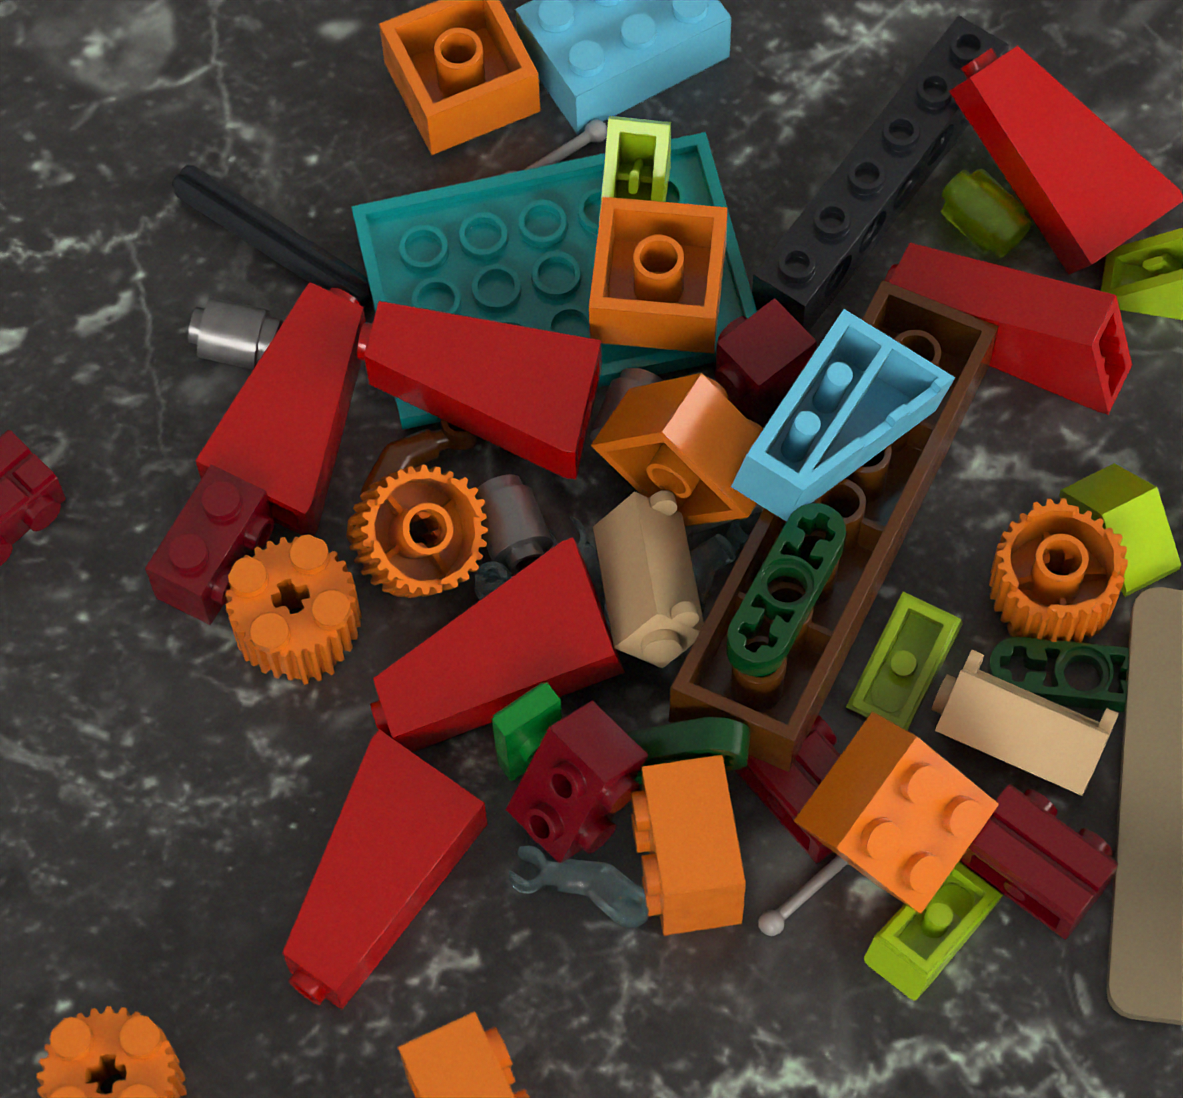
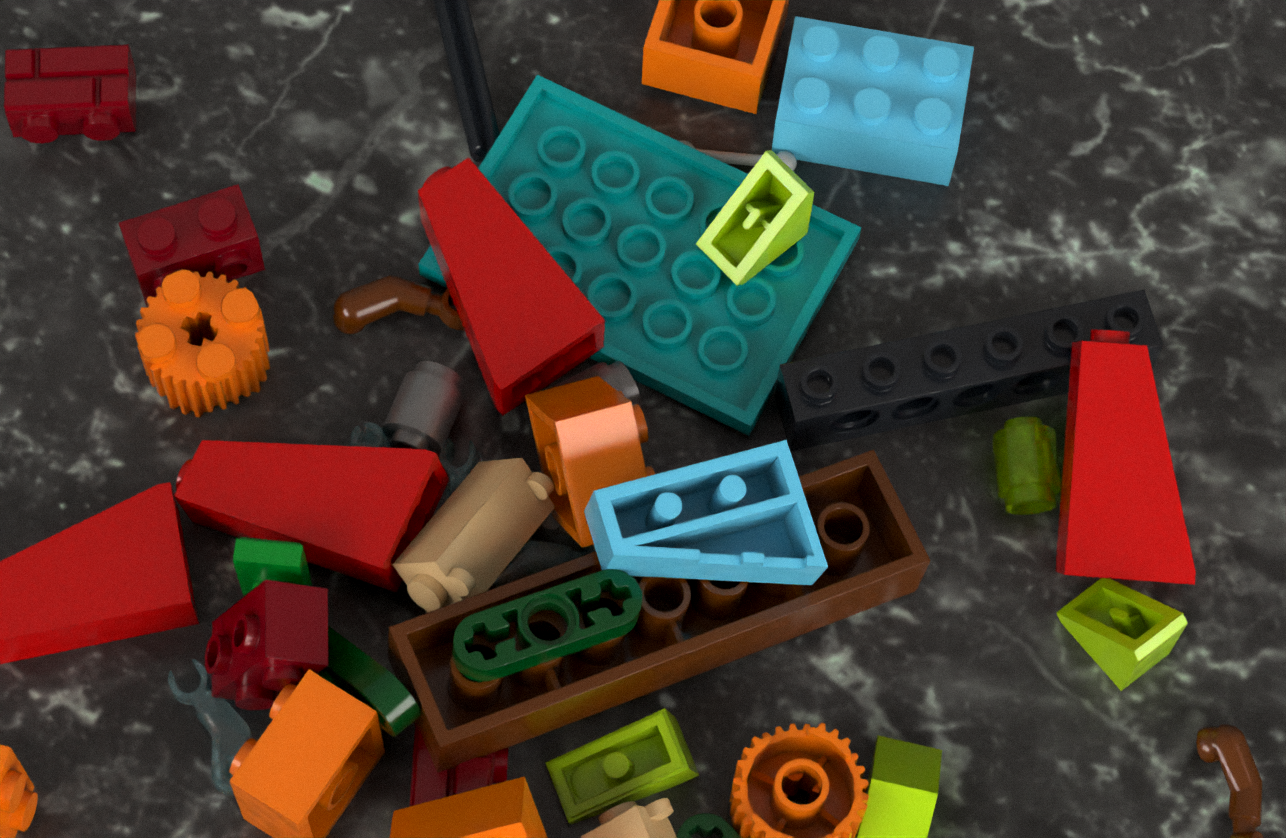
camera: 35 degrees right, 0 degrees up
flat silver brick [188,297,283,369] -> none
red slope [195,282,366,536] -> none
orange brick [346,465,488,598] -> none
orange brick [589,197,728,354] -> none
dark red brick [715,298,817,429] -> none
red slope [885,243,1132,415] -> none

